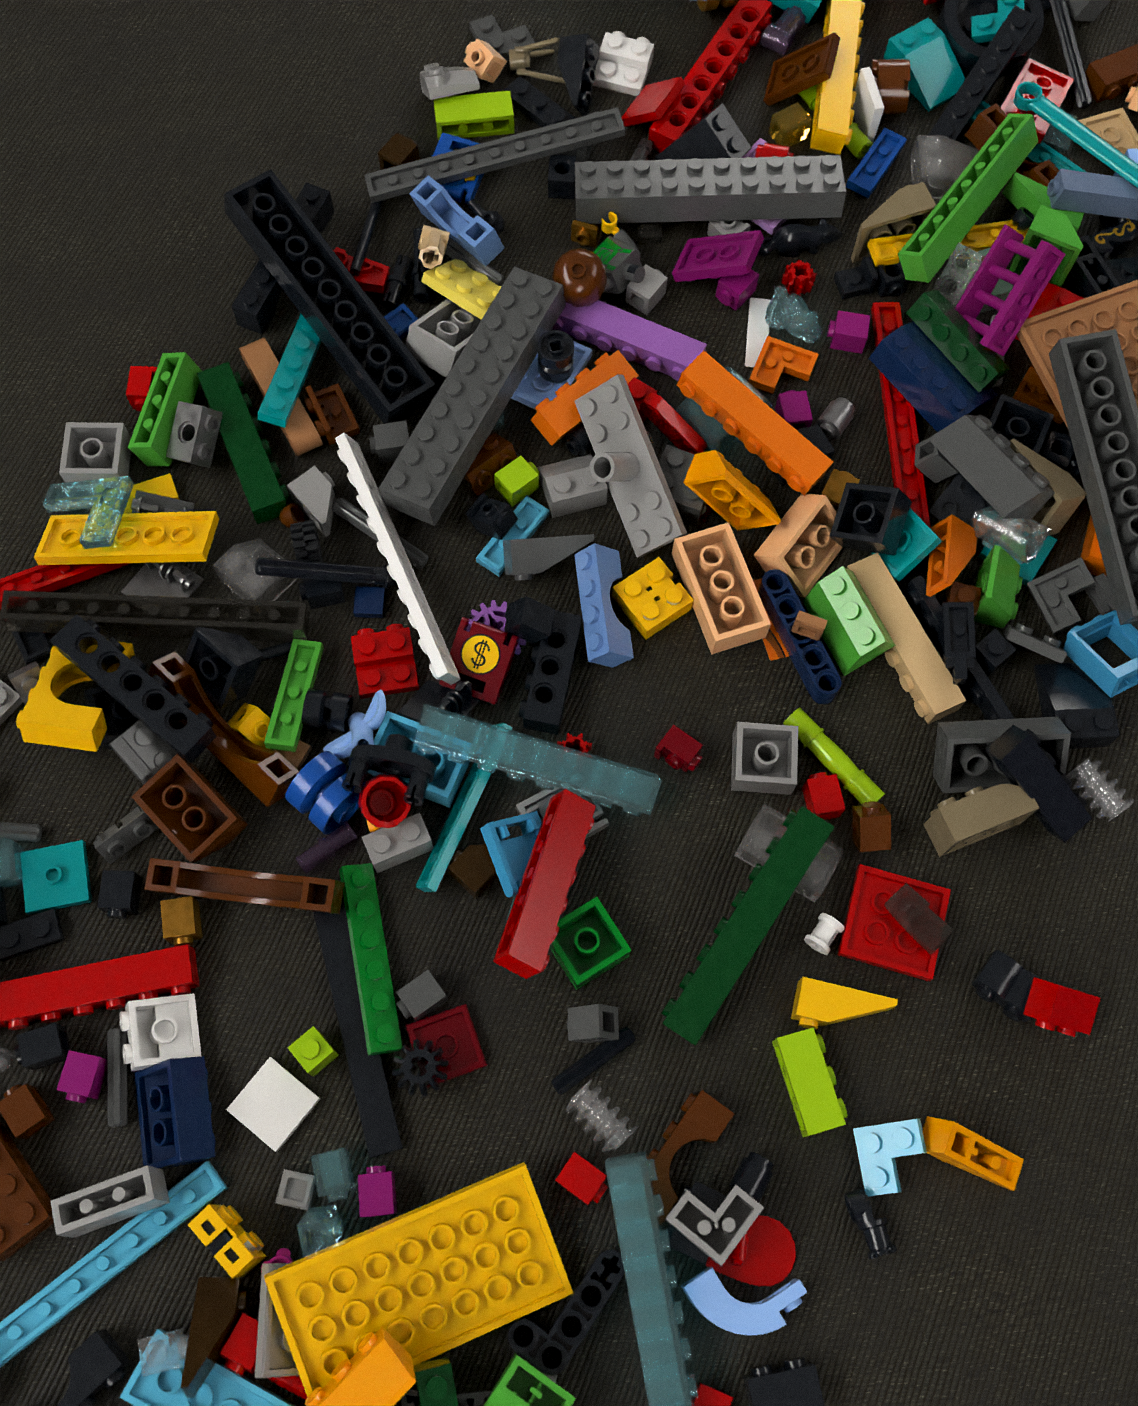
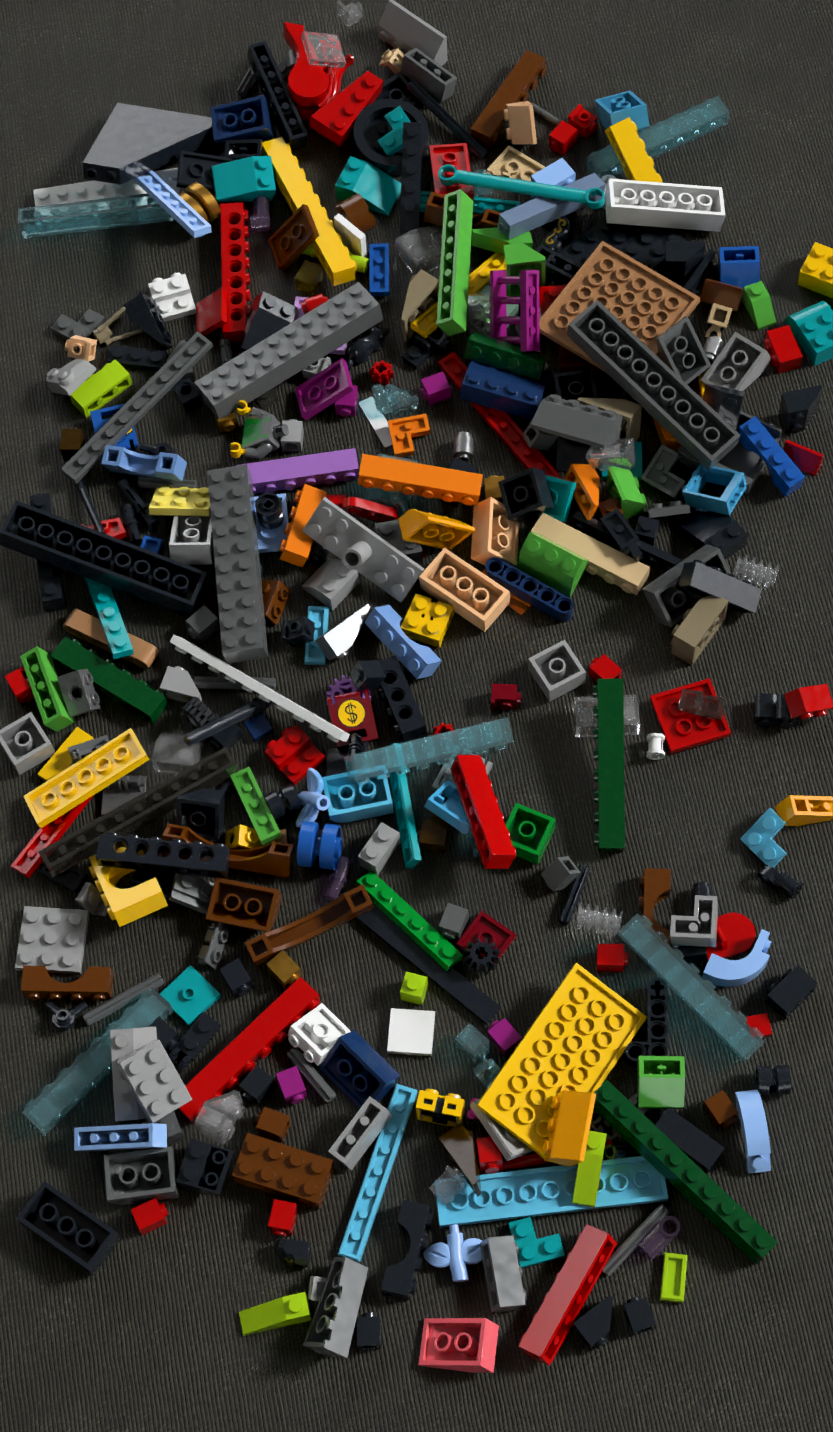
camera: 25 degrees left, 5 degrees down
clear light blue plate [43,476,134,549] -> none
light grey tile [275,1169,318,1211] -> none
reddish brown hinge [279,503,305,528] -> none
reddish brown bracket [303,384,360,445] -> none
black connector [342,734,436,806] -> none
red piece [358,774,411,833] -> none
tan piece [418,225,450,269] -> none
lime brick [494,456,540,507] -> none
reddish brown cylinder [552,248,607,307] -> none
lime brick [772,1027,847,1138] -> none
magenta brick [775,390,813,430] -> none
lime piece [783,707,885,804] -> none
medium nougat tile [791,610,828,641] -> none
yellow slope [791,977,898,1029] -> none
reddish brown brick [852,801,891,852] -> none
black hinge [1013,207,1035,231] -> none

